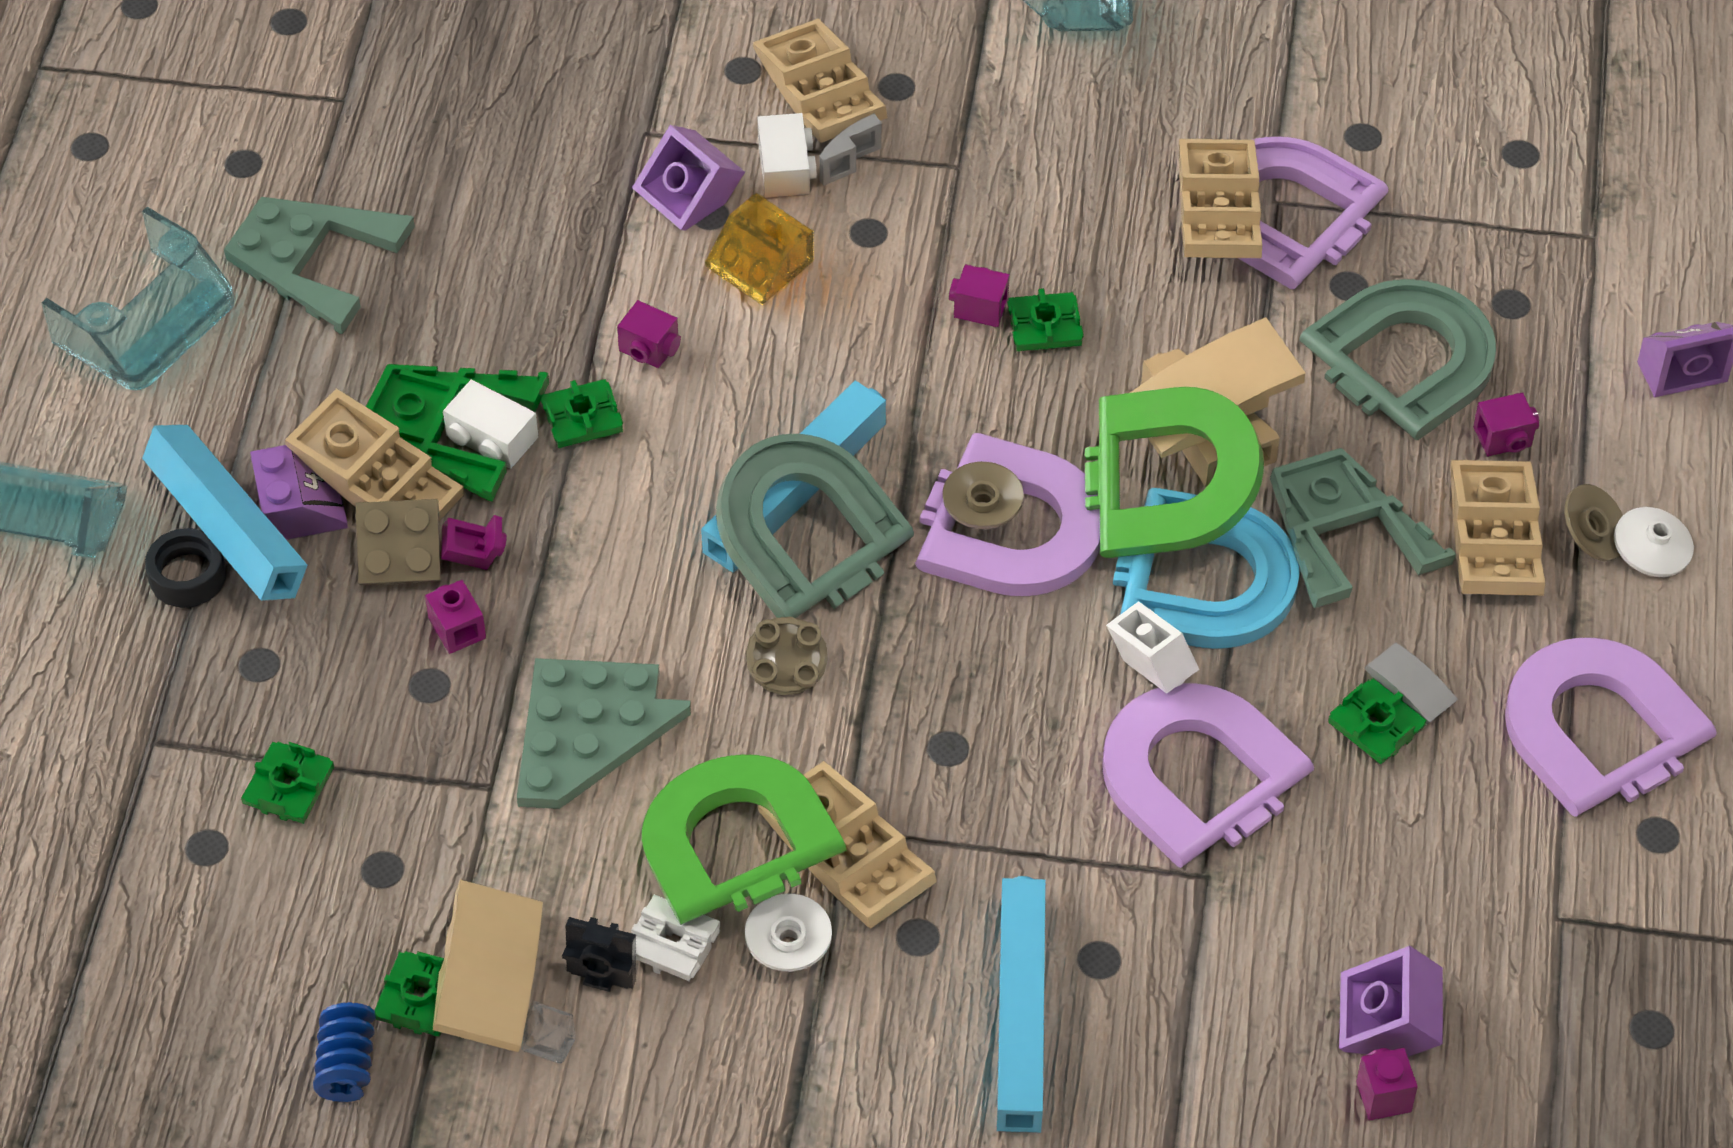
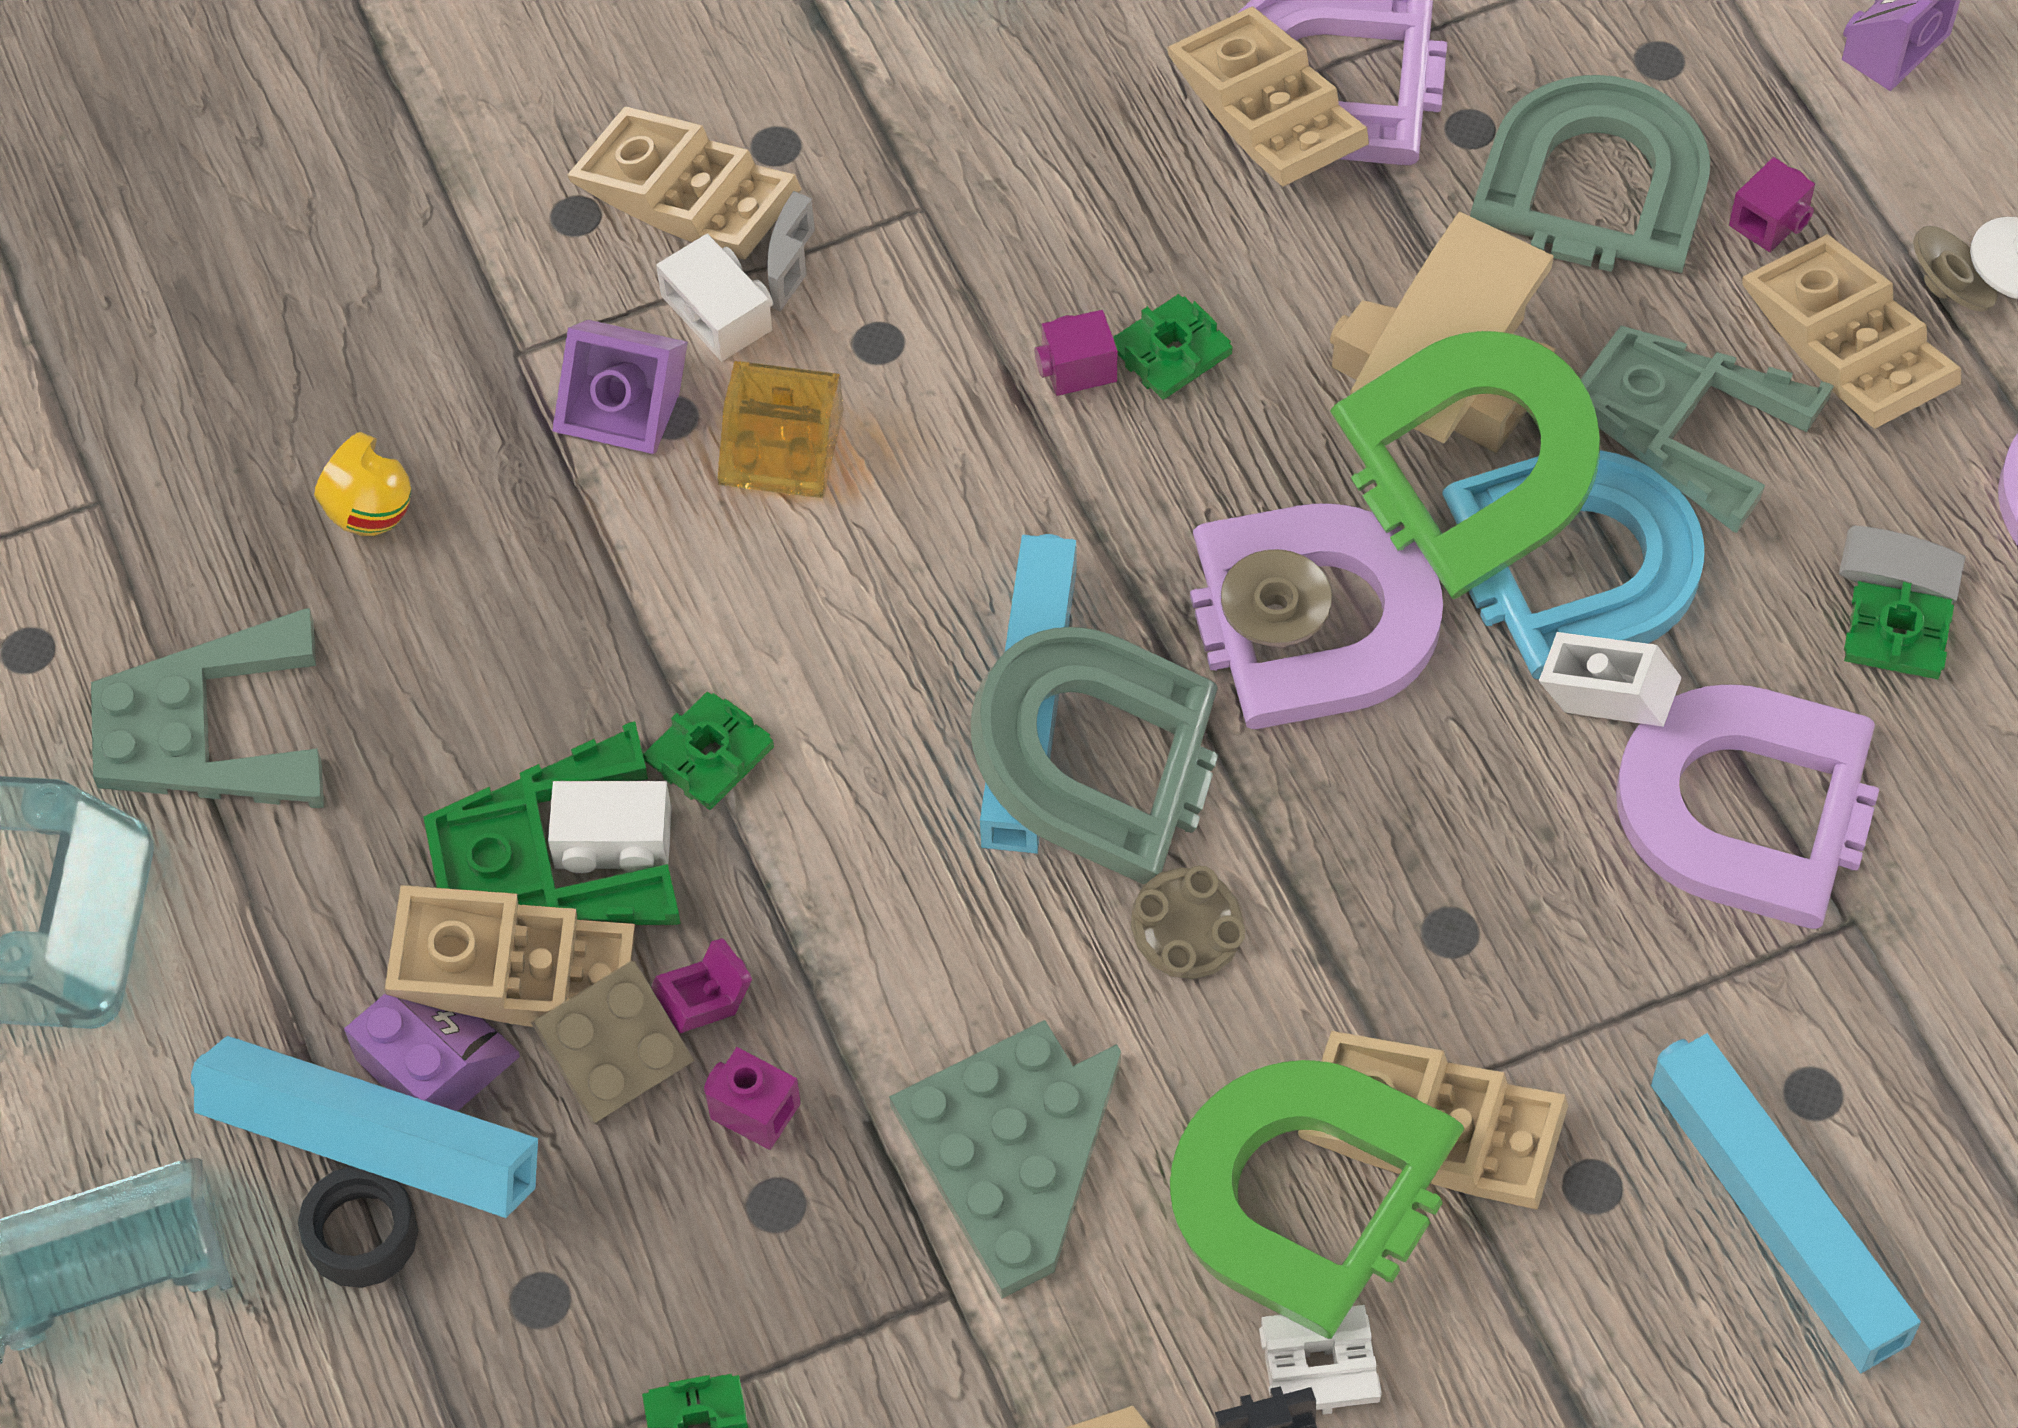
camera: 30 degrees left, 5 degrees up
magenta brick [617,300,681,369] -> none
white dish [745,894,832,971] -> none
none -> yellow helmet [314,432,411,536]

